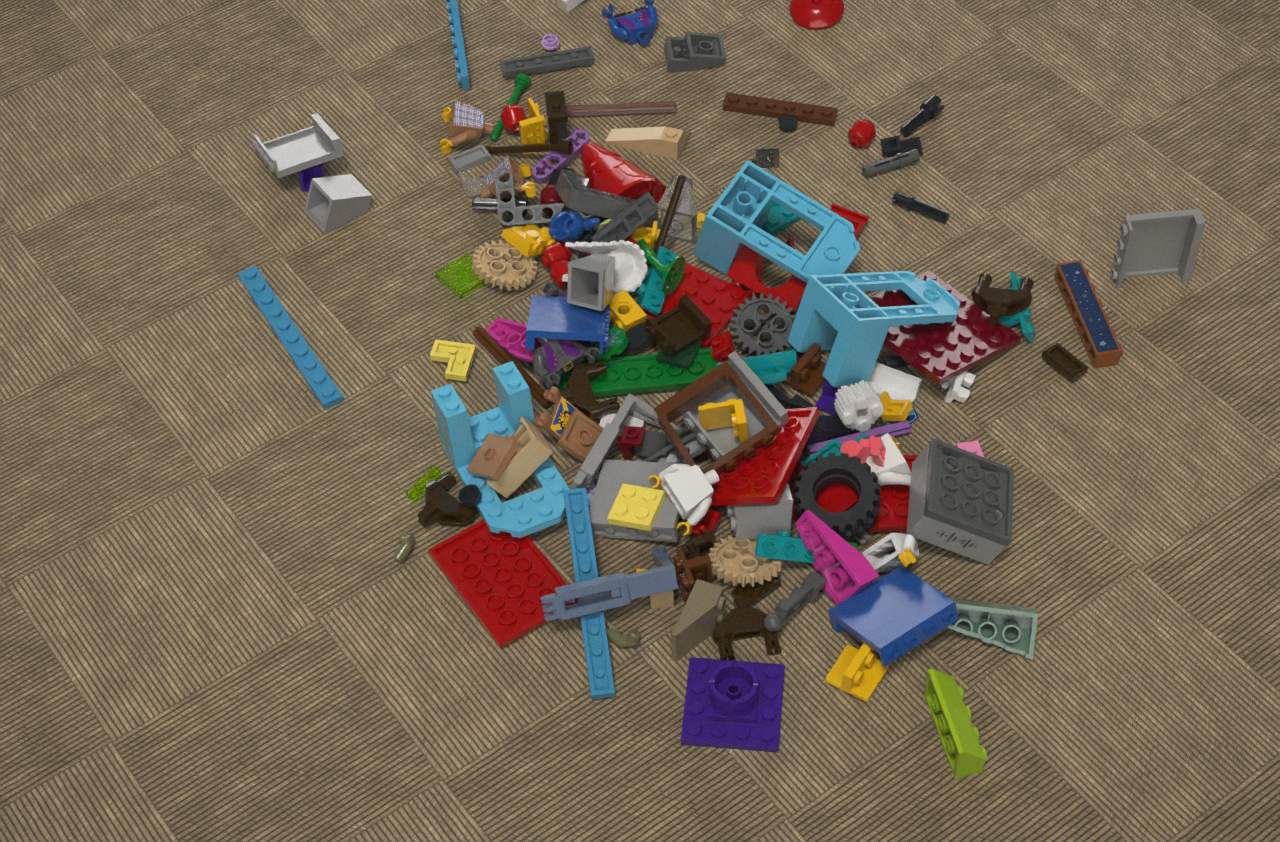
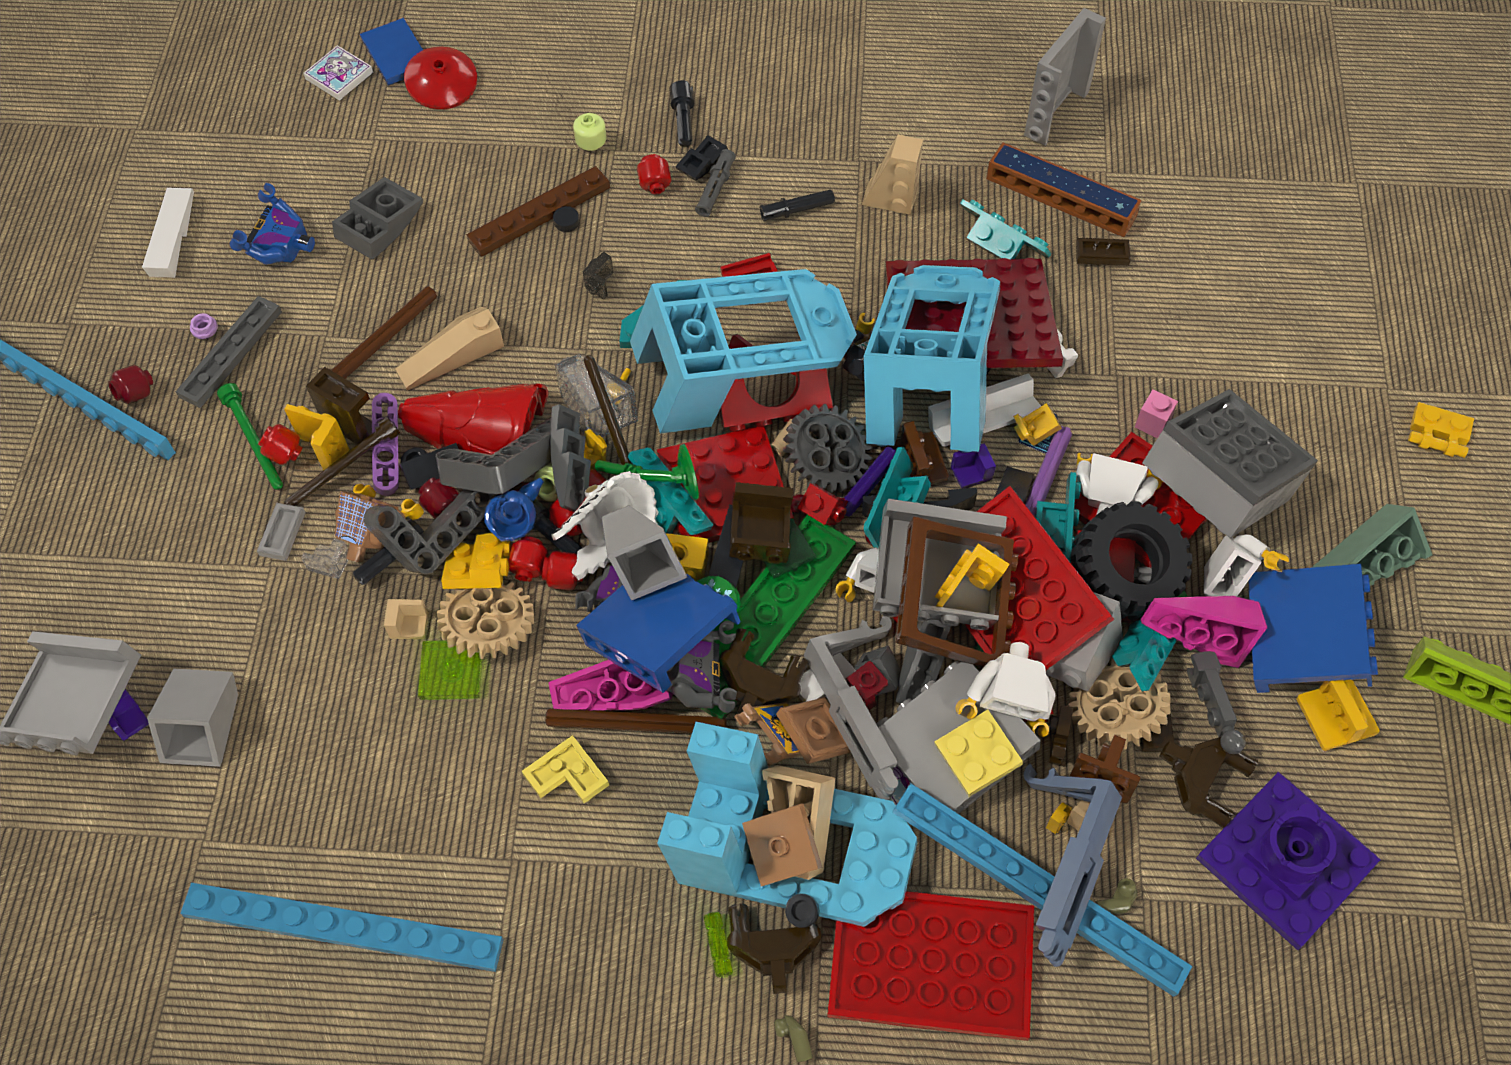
camera: 50 degrees left, 10 degrees up
medium nougat torso [440,100,493,155] -> none
dark tan slope [671,579,726,662] -> none
white brick [834,380,884,432] -> none
coral leg [840,435,886,467] -> none
dark brown connector [971,273,1034,325] -> none
none -> dark red head [108,364,153,404]
none -> tan panel [384,599,429,639]
none -> yellowish green head [573,113,607,151]
none -> tan wedge [862,134,923,215]
none -> yellow plate [1408,402,1474,458]

